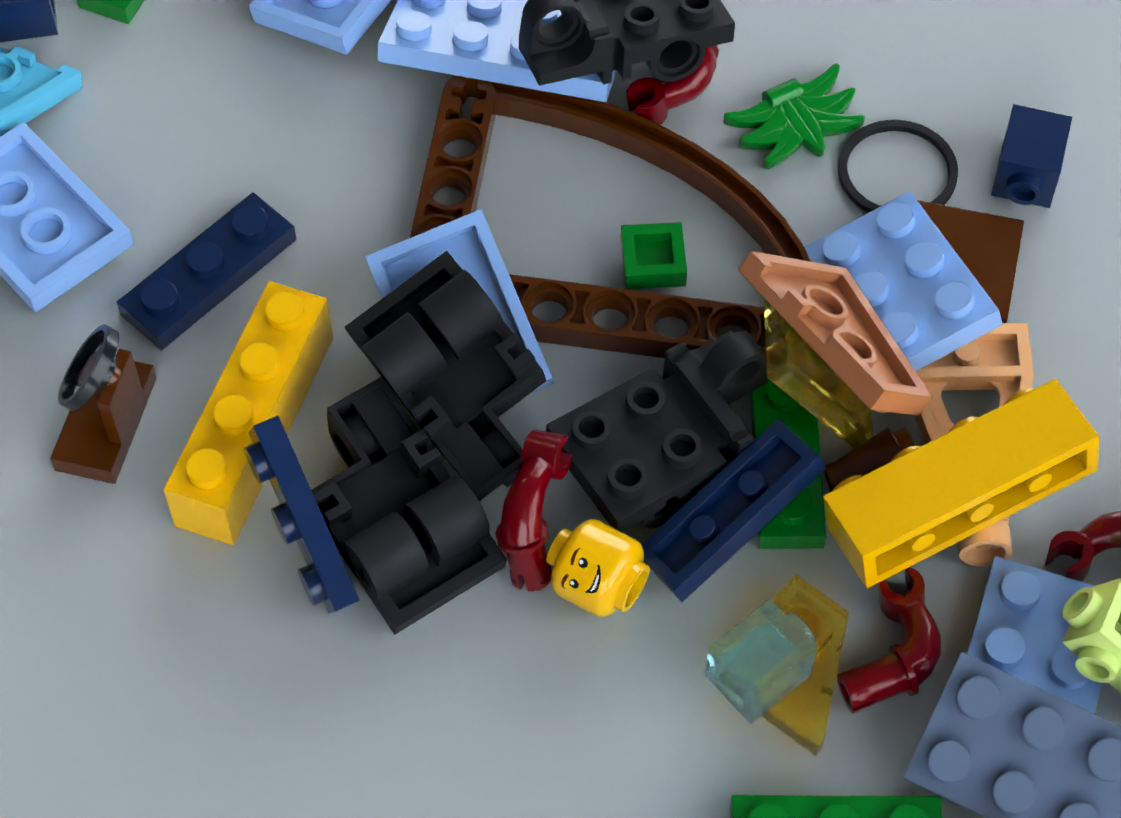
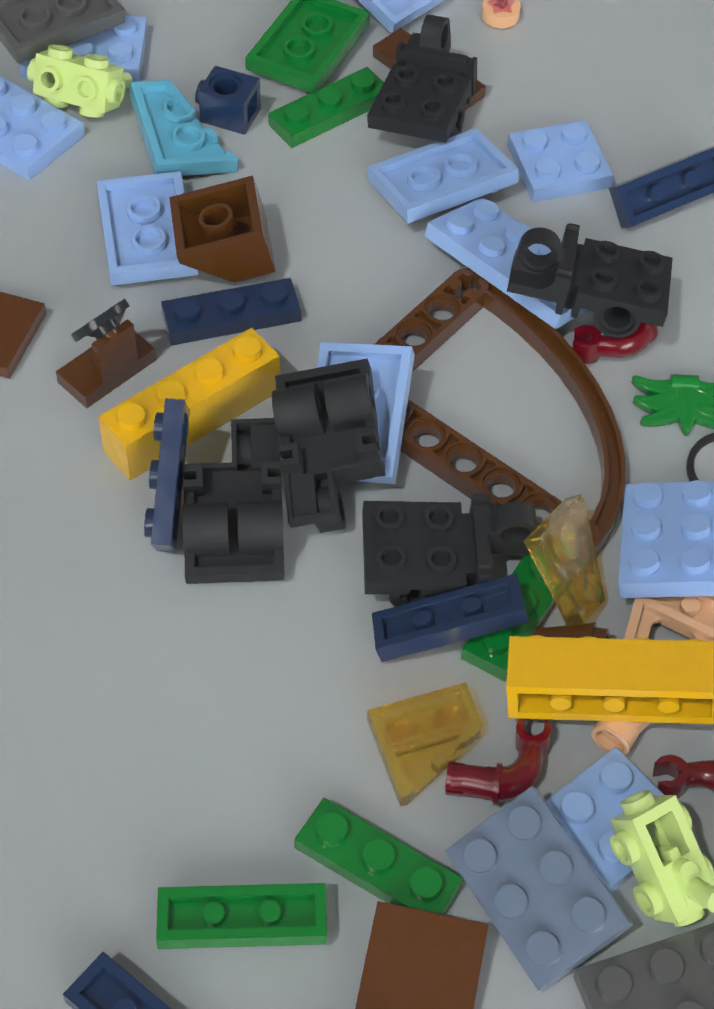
camera: 30 degrees right, 5 degrees down
dark red piece [495,430,573,591] -> none
yellow head [546,519,650,617] -> none
green plate [620,222,687,289] -> none
clear light blue brick [705,599,817,724] -> none
nougat wing [738,251,932,416] -> none
none -> reddish brown slope [169,175,276,283]

